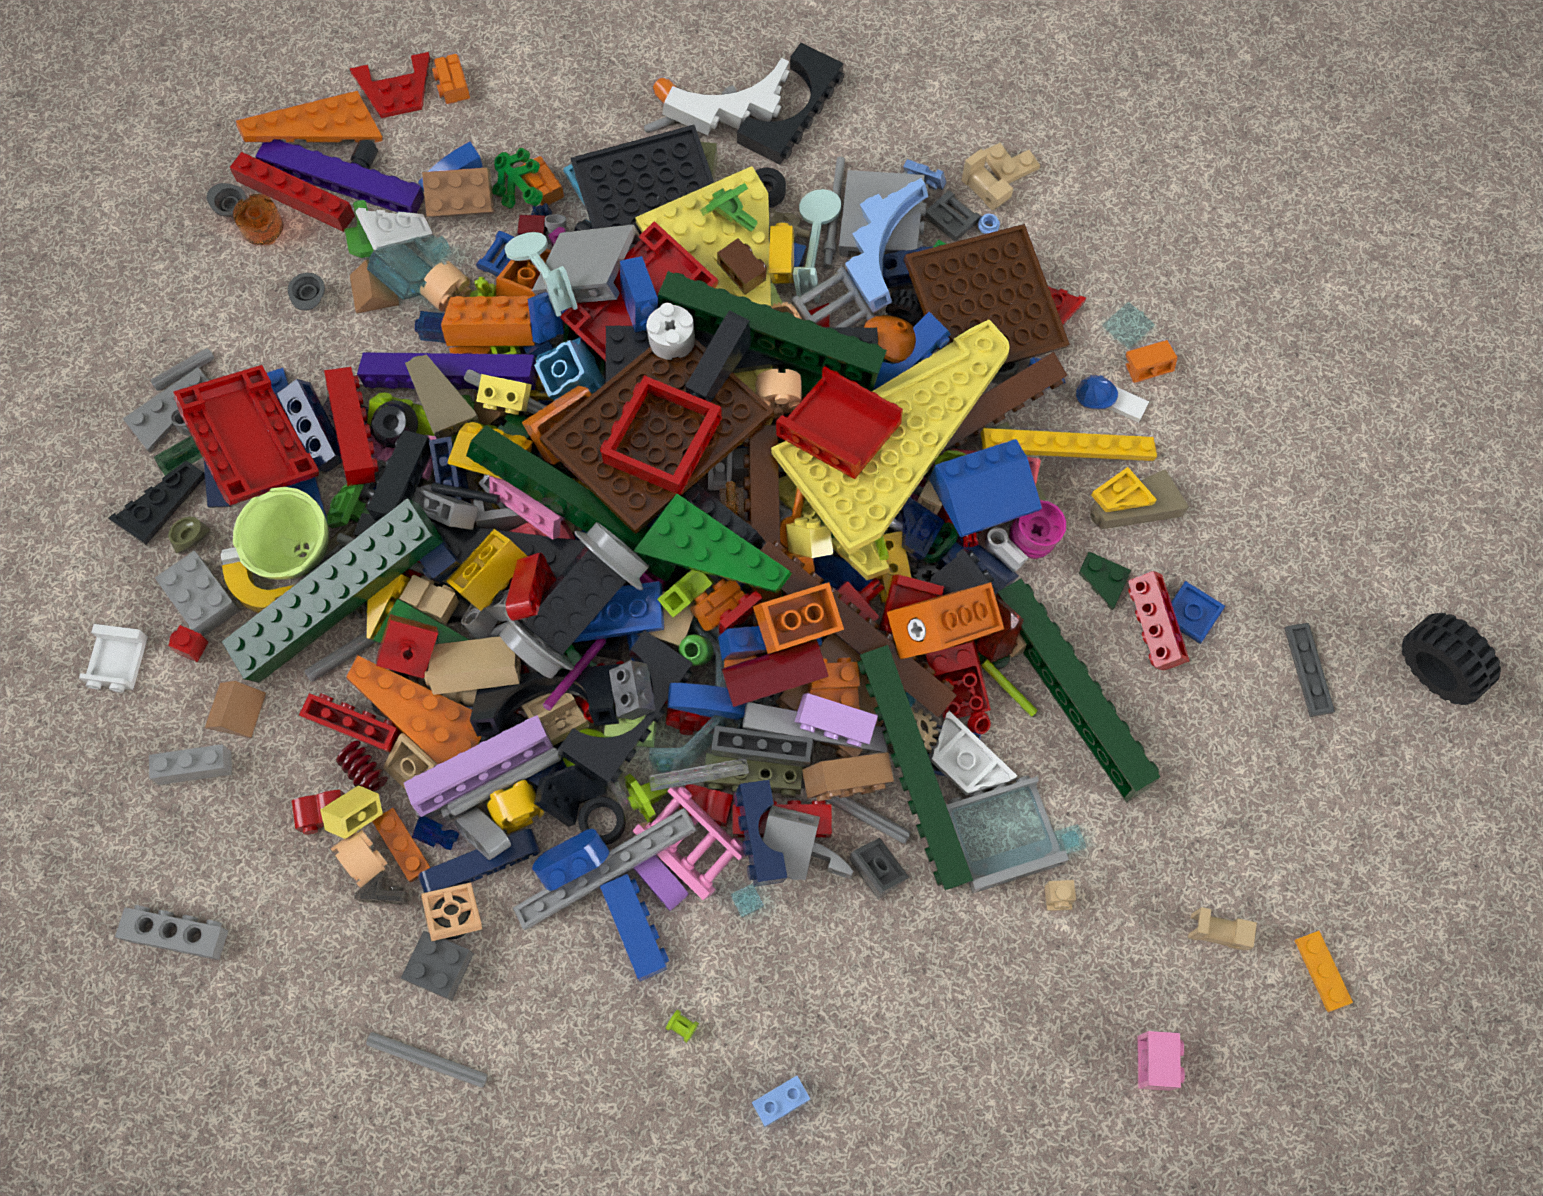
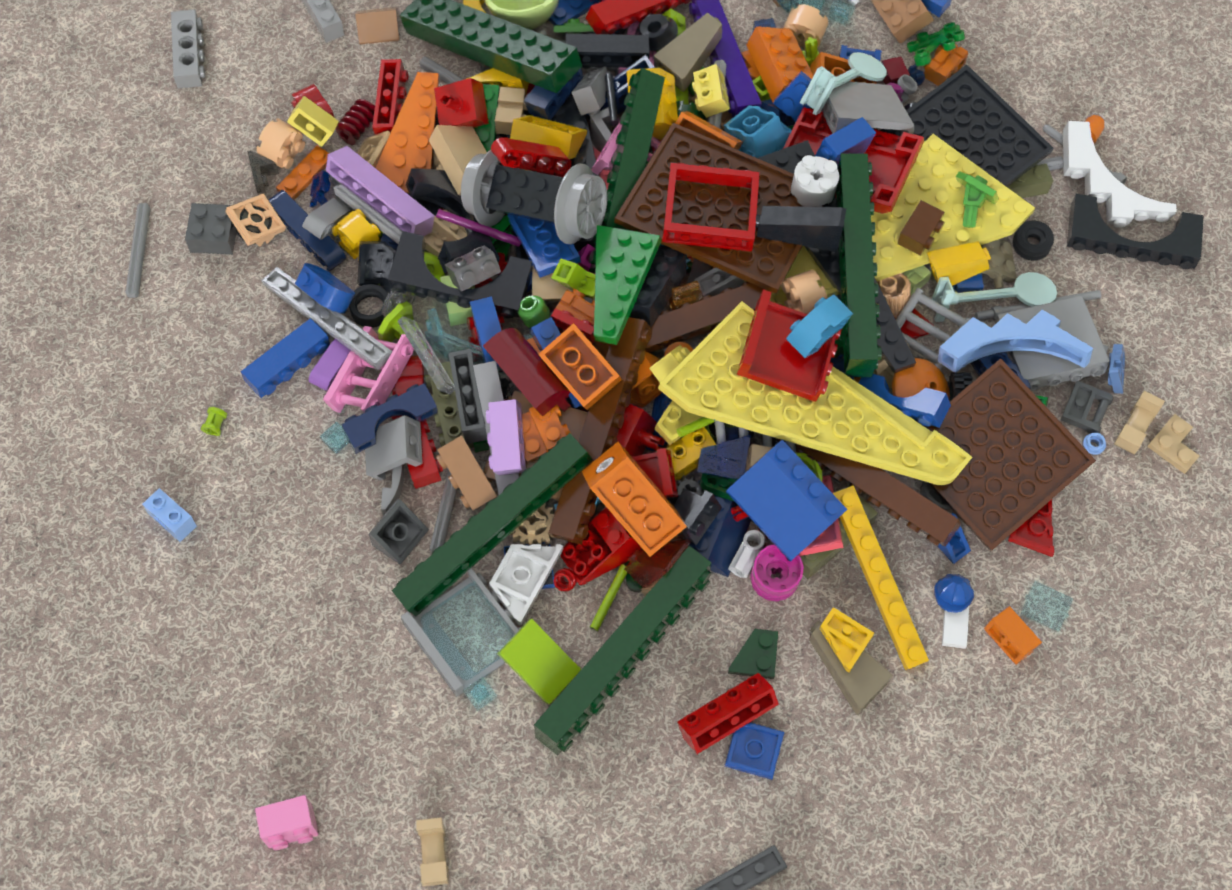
camera: 70 degrees right, 5 degrees down
tan brick [1045,880,1076,911] -> none
none -> lime tile [497,619,582,705]
none -> dark azure brick [786,295,853,358]

